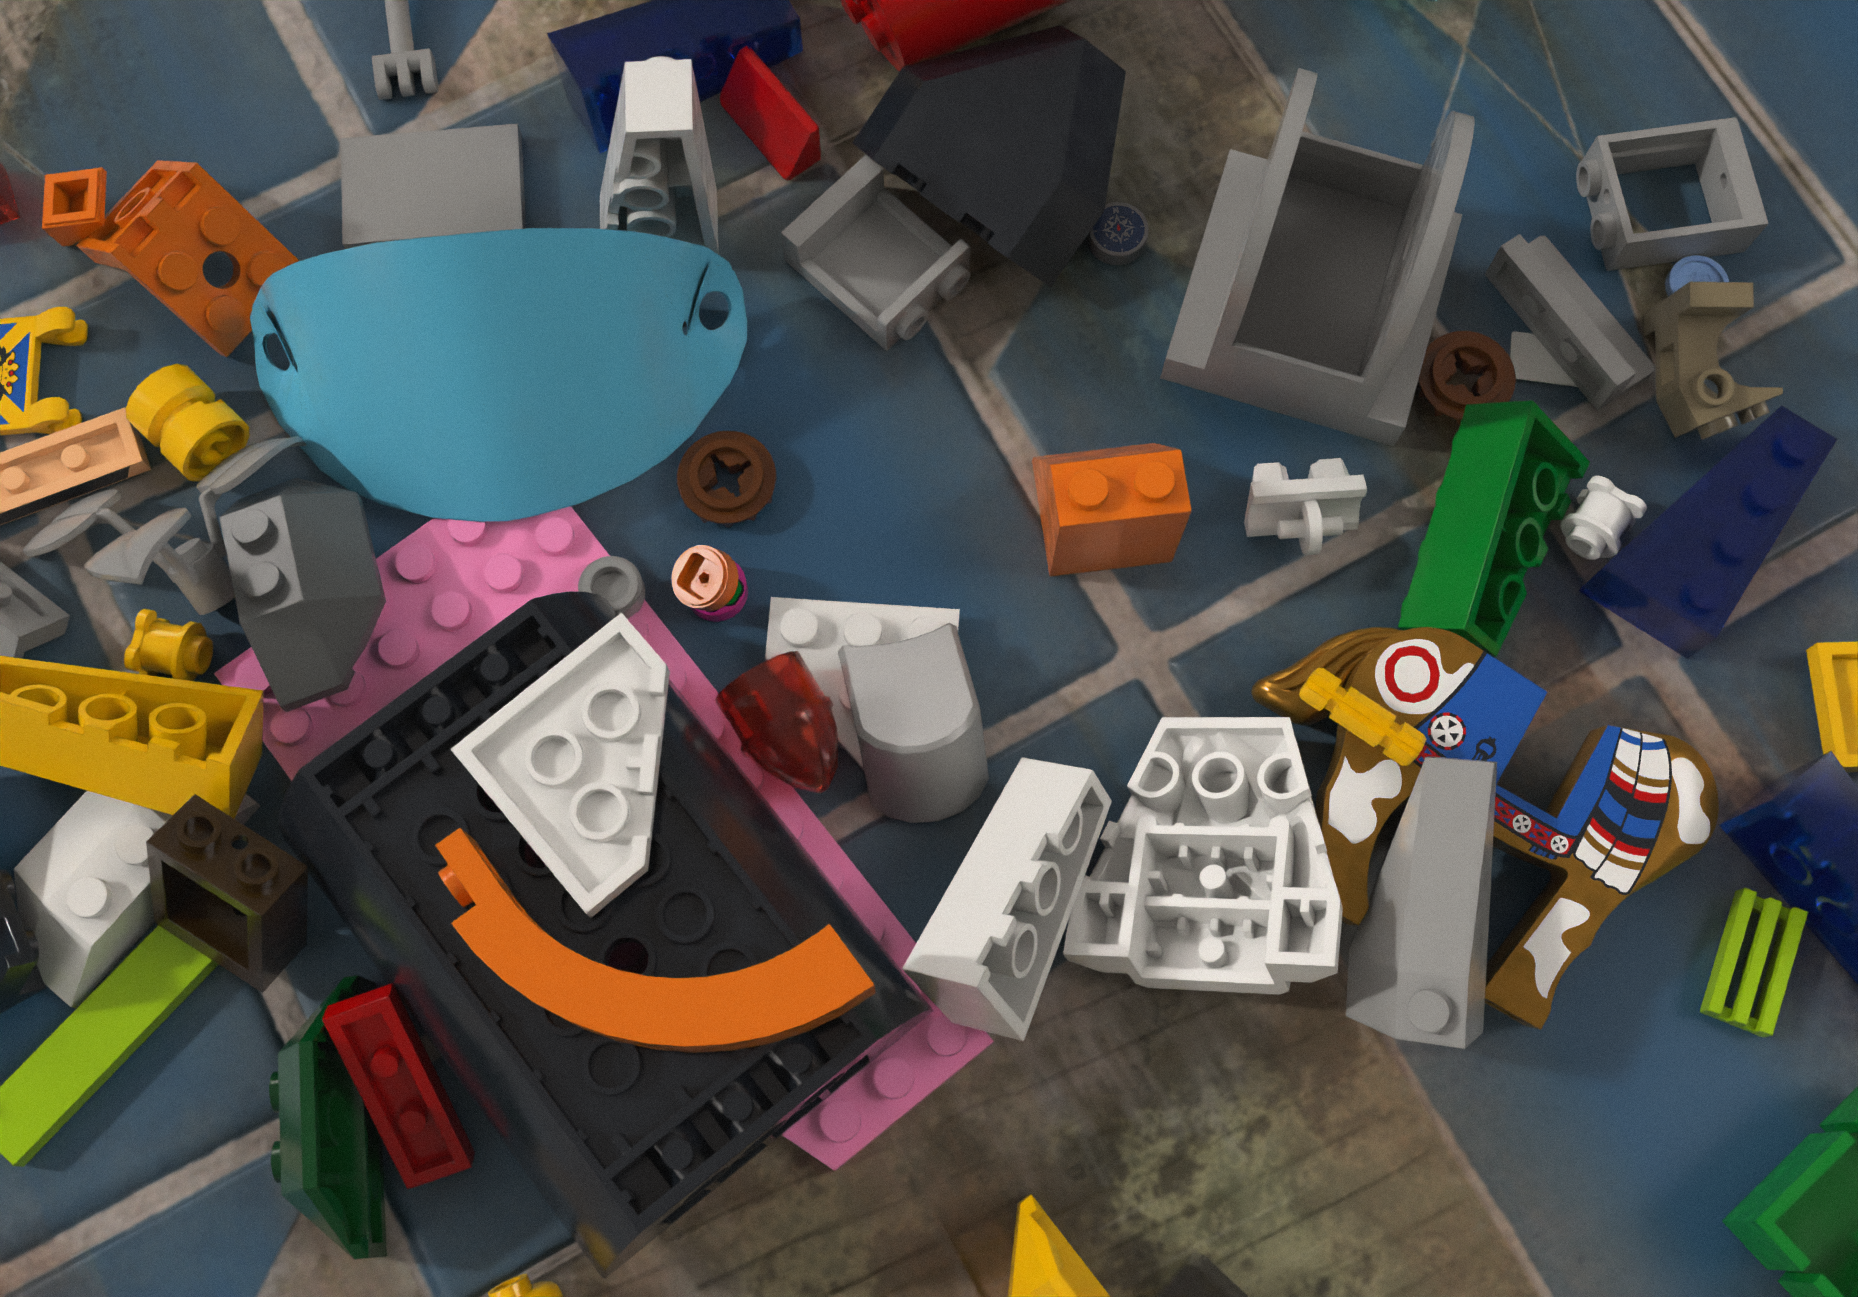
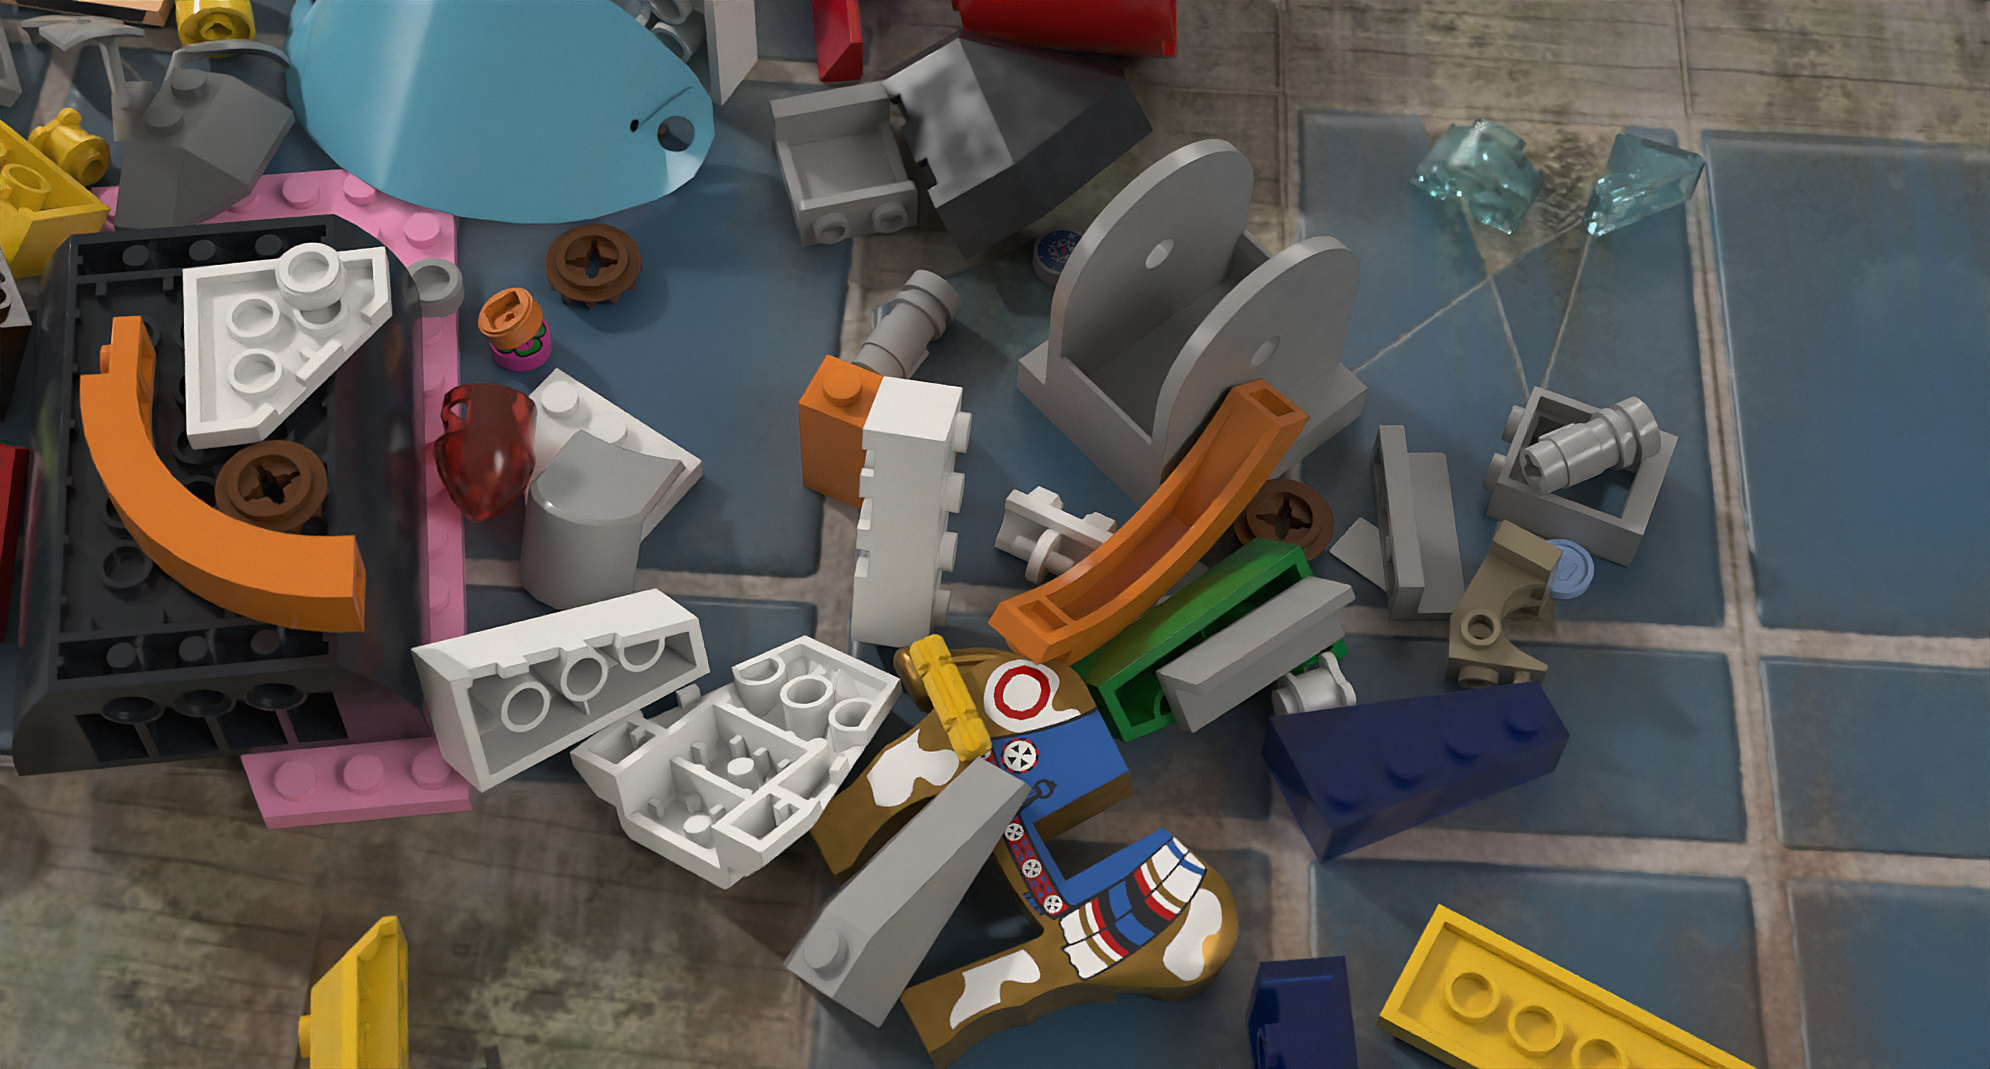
camera: 30 degrees right, 15 degrees down
none -> reddish brown gear [215,440,330,535]
none -> white tile [275,243,347,311]
none -> white wedge [850,376,972,648]
none -> light grey axle [851,270,963,380]
none -> orange arch [988,378,1311,666]
none -> light grey panel [1155,575,1355,733]
none -> light grey axle [1520,396,1661,496]

